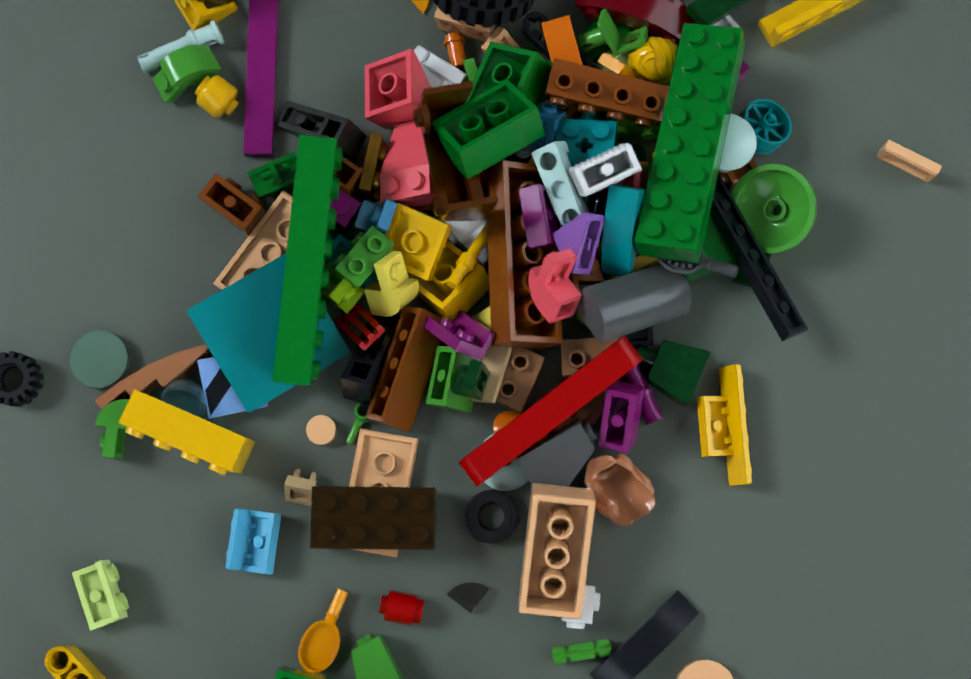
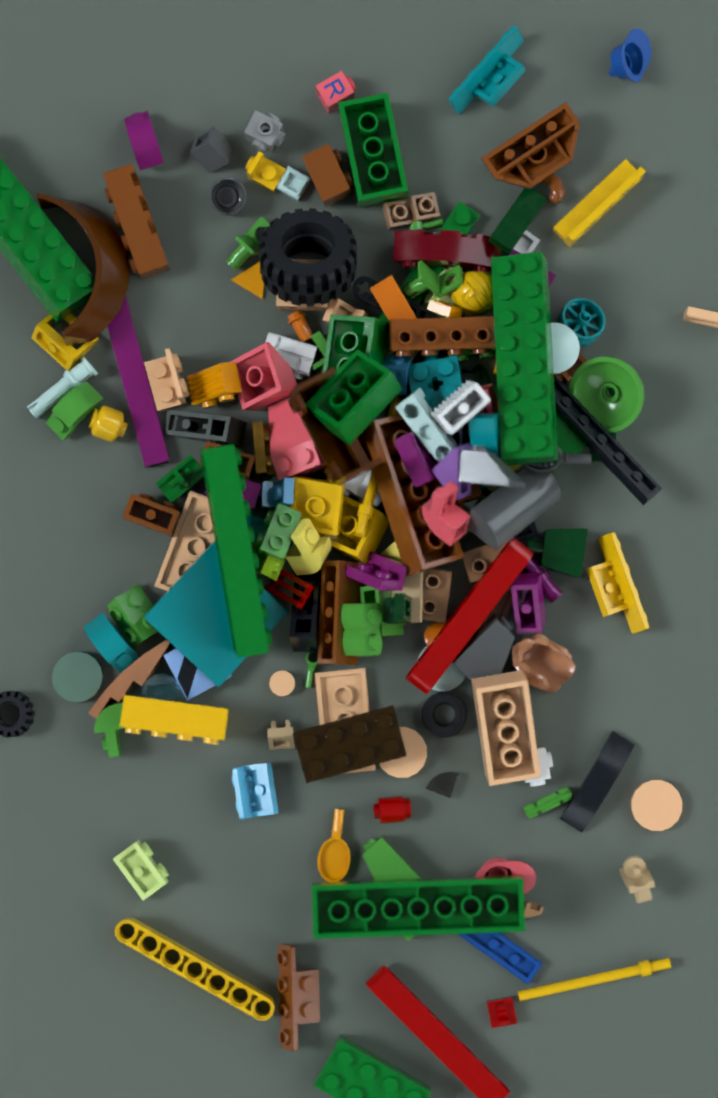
camera: 20 degrees left, 5 degrees up
none -> teal brick [83,612,139,674]
none -> bright green bracket [107,584,158,648]
none -> light nougat bracket [144,348,190,412]
none -> light orange brick [186,362,242,409]
none -> bright green brick [341,603,383,656]
none -> light nougat tile [379,727,427,778]
none -> slope [459,446,526,489]

